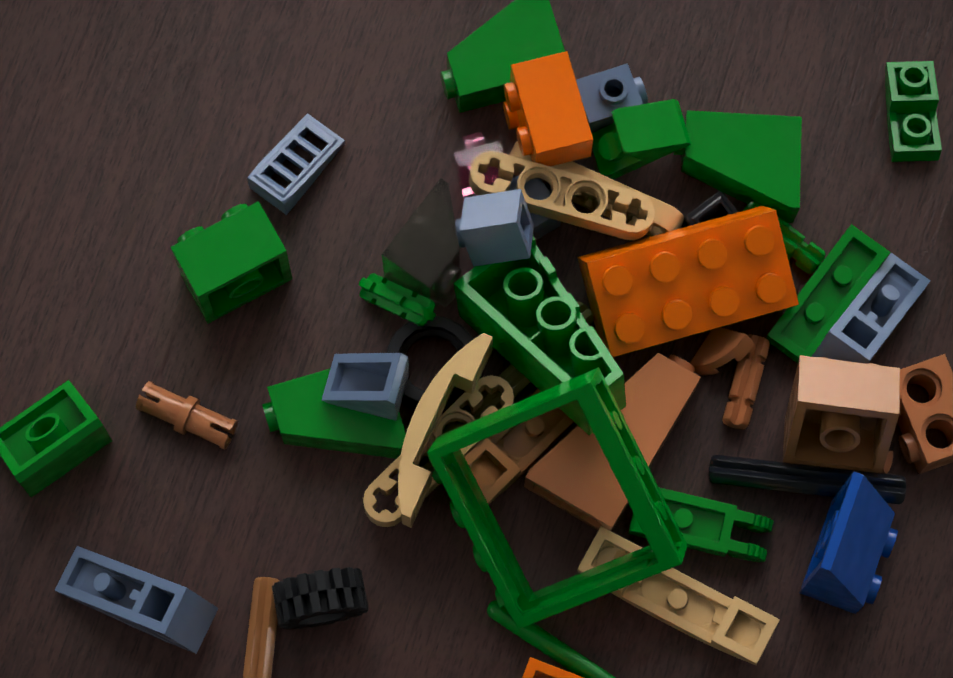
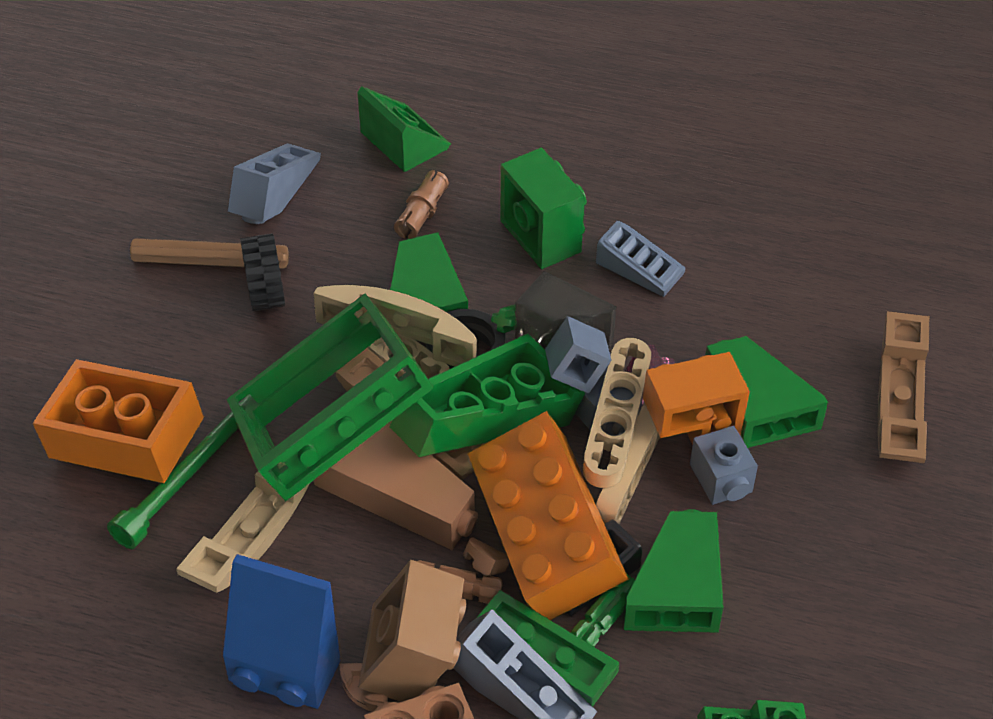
camera: 90 degrees right, 25 degrees down
sand blue slope [322,353,409,421] -> none
green slope [592,99,691,179] -> none
green hinge [628,487,774,563] -> none
black axle [708,455,906,504] -> none

